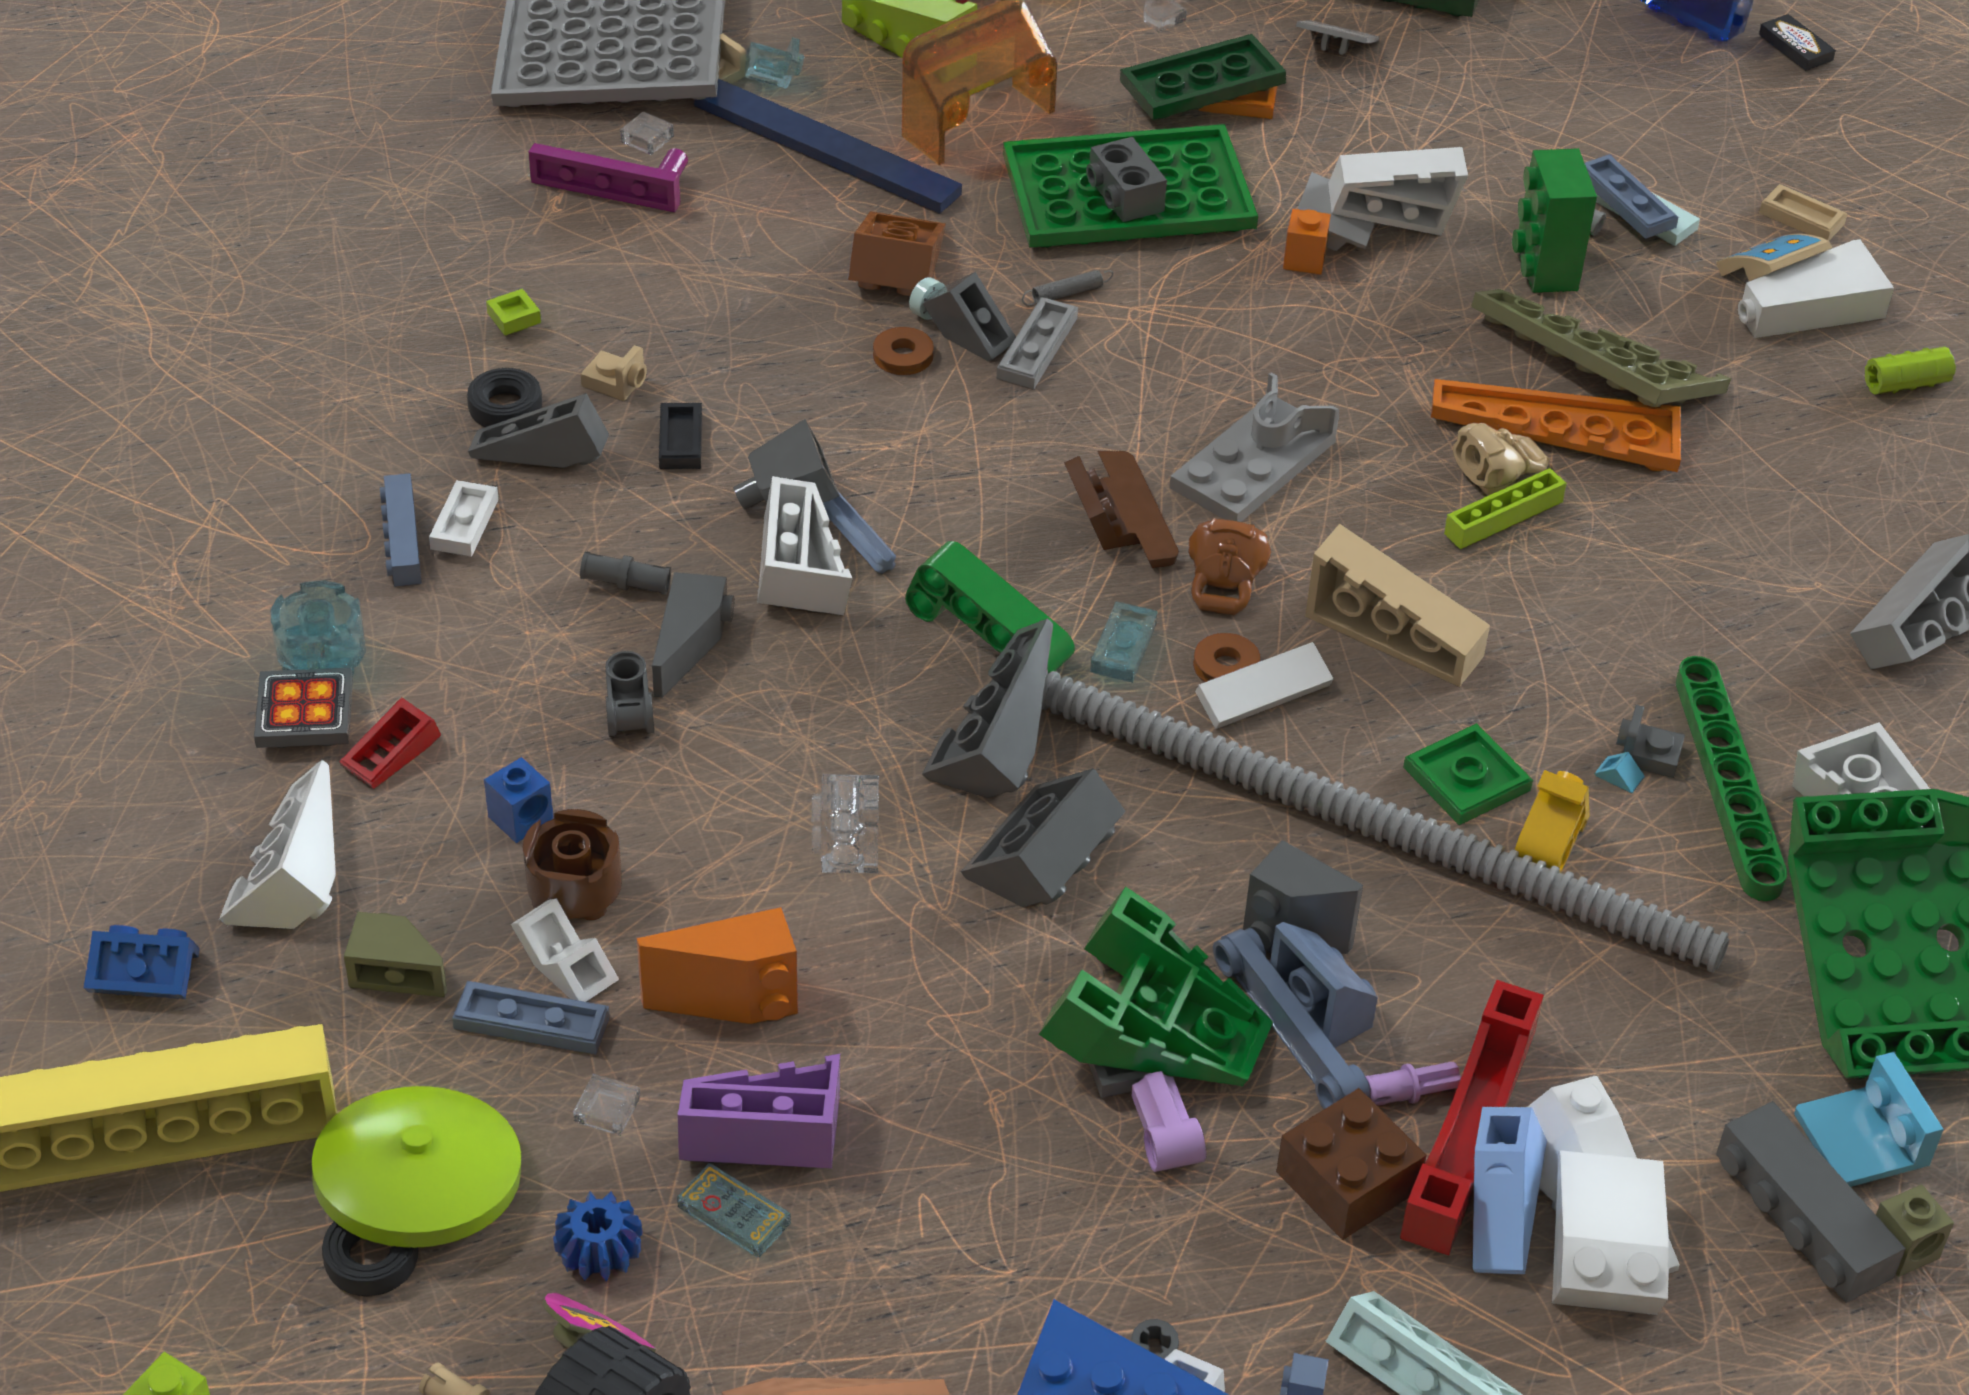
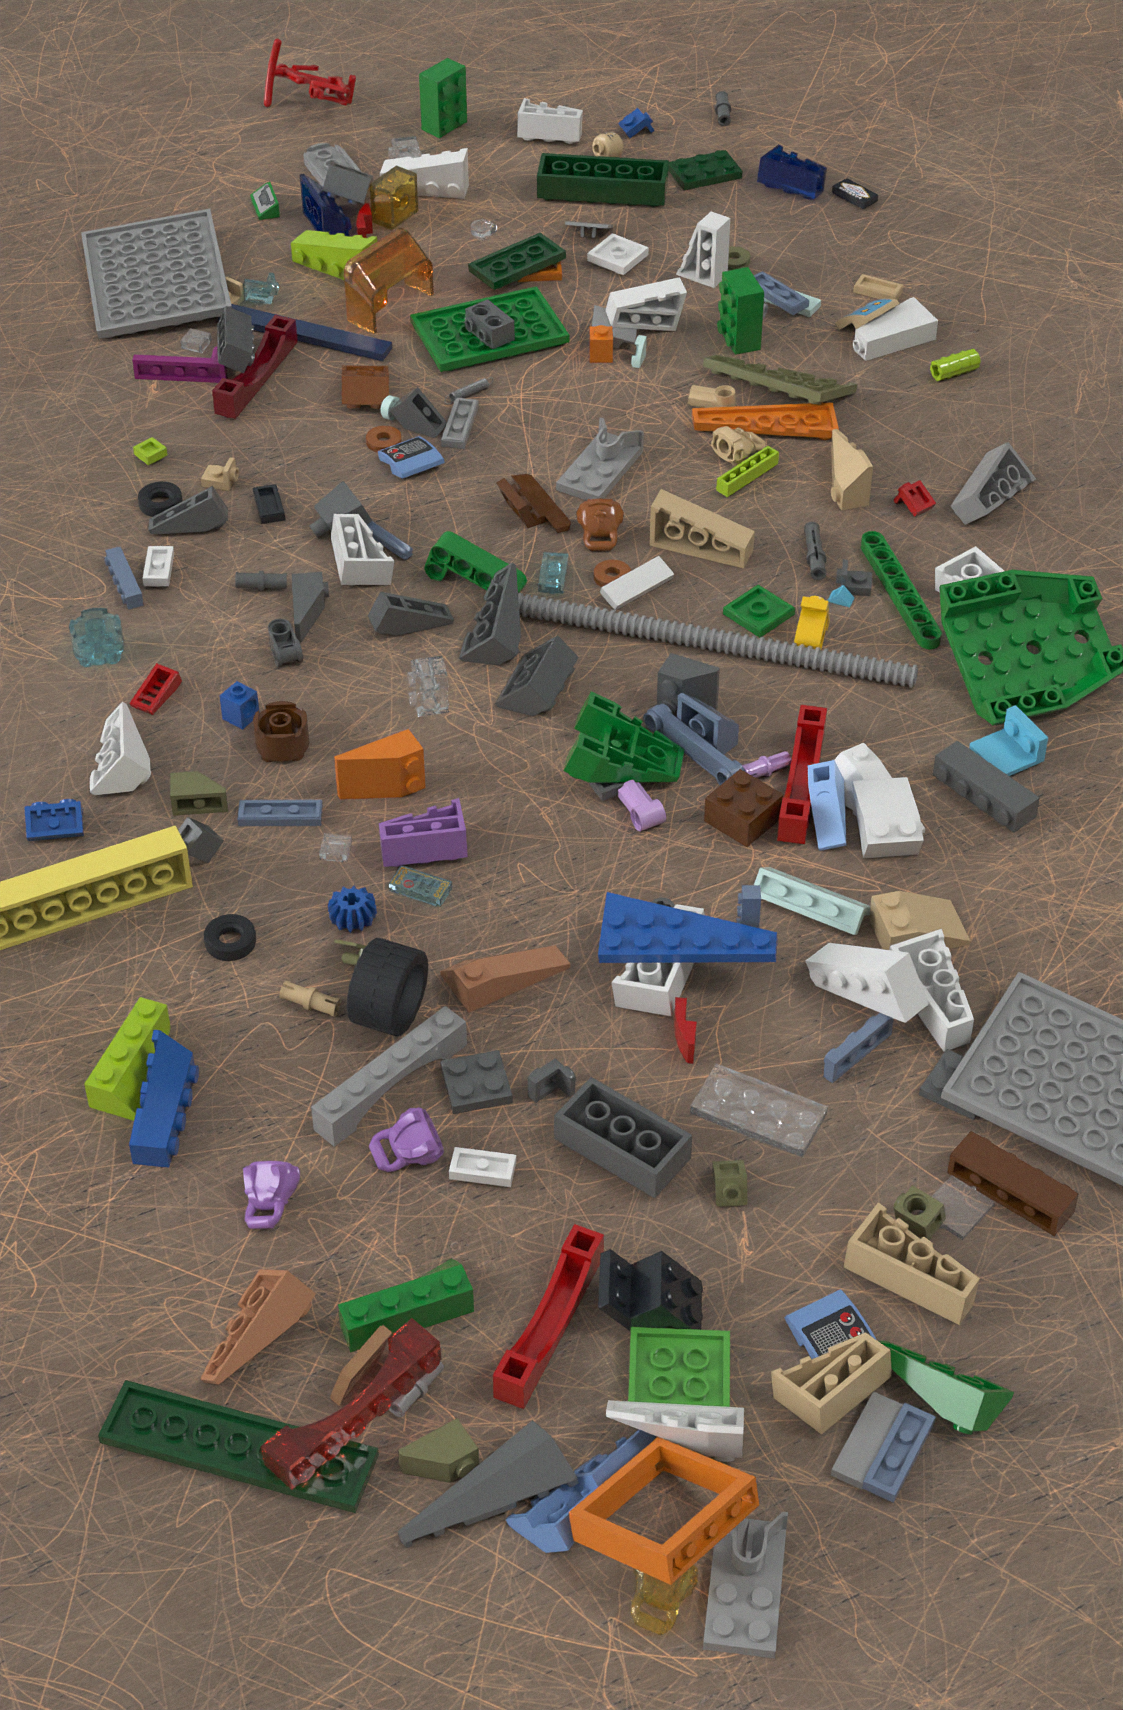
camera: 10 degrees left, 0 degrees up
tile [254,668,353,748] -> none
lime dish [312,1086,521,1248] -> none
white slope [511,898,619,1002] -> none
olive brick [1876,1184,1954,1277] -> none
none -> dark grey brick [178,817,224,863]
none -> dark red arch [212,315,298,419]
none -> dark grey brick [217,306,255,373]
none -> dark grey slope [368,592,454,636]
none -> medium blue slope [378,436,445,479]
none -> white plate [587,233,649,275]
none -> light aqua tile [631,335,647,368]
none -> white wedge [676,212,730,288]
none -> tan piece [688,385,736,408]
none -> olive piece [728,246,751,270]
none -> dark grey pin [804,521,827,580]
none -> tan wedge [831,429,873,511]
none -> red bracket [893,480,936,517]

